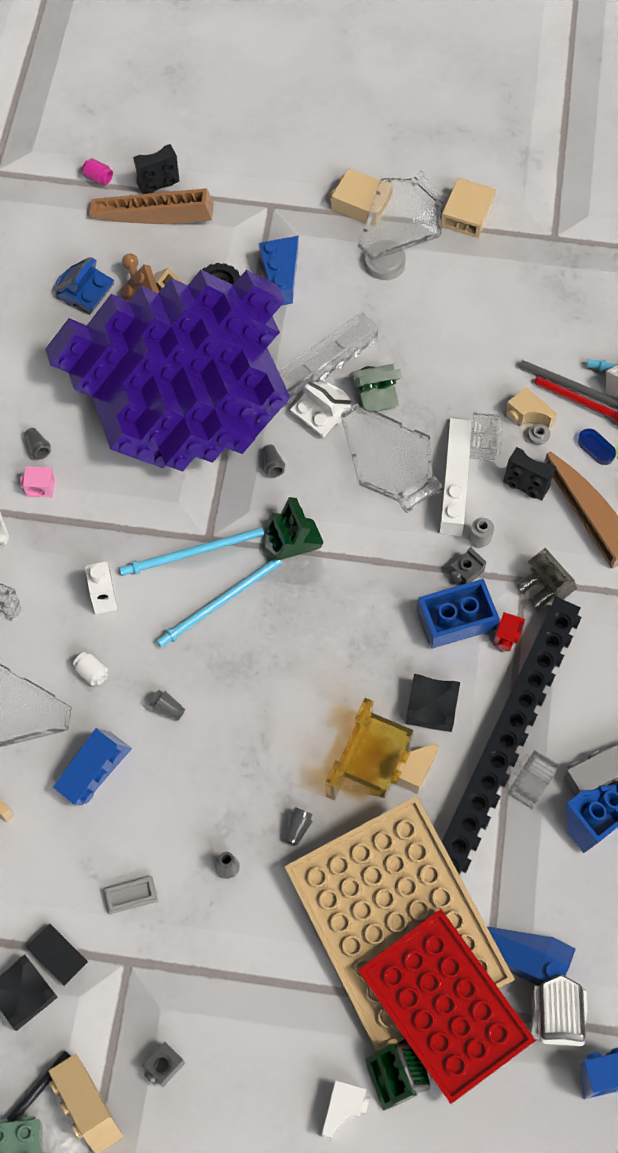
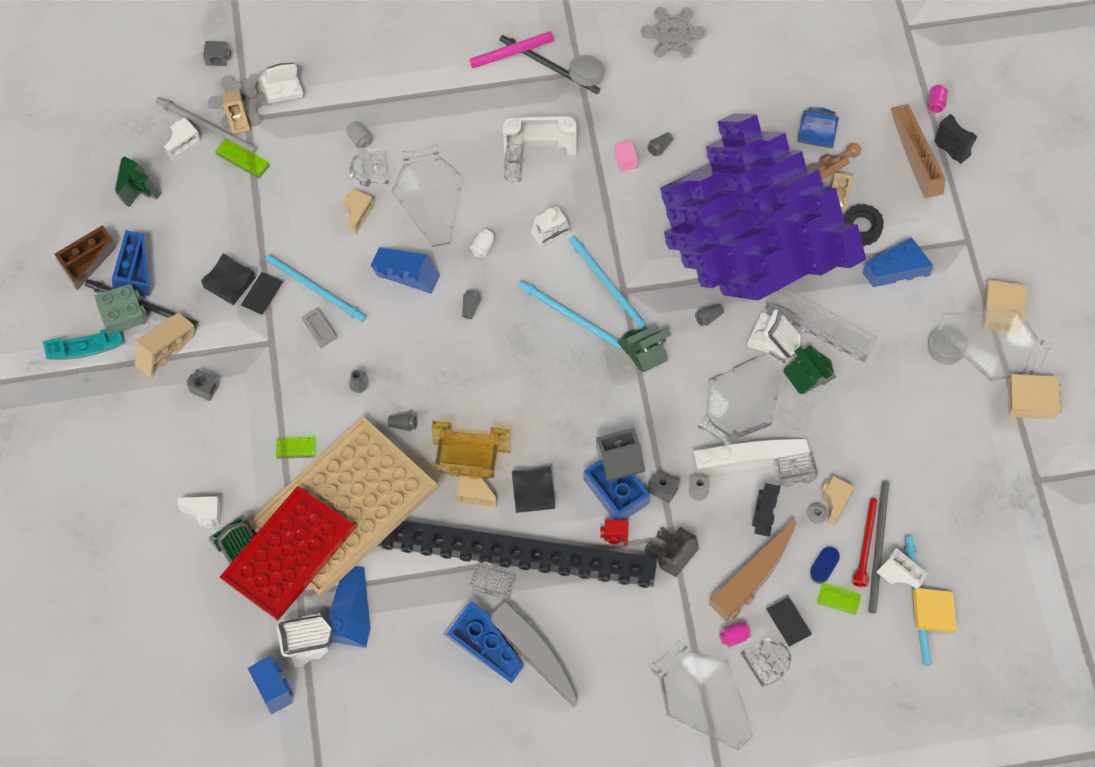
camera: 75 degrees right, 0 degrees up
none -> medium azure bar [265,254,367,322]
none -> clear neon green tile [276,437,316,459]
none -> dark grey slope [596,427,645,482]

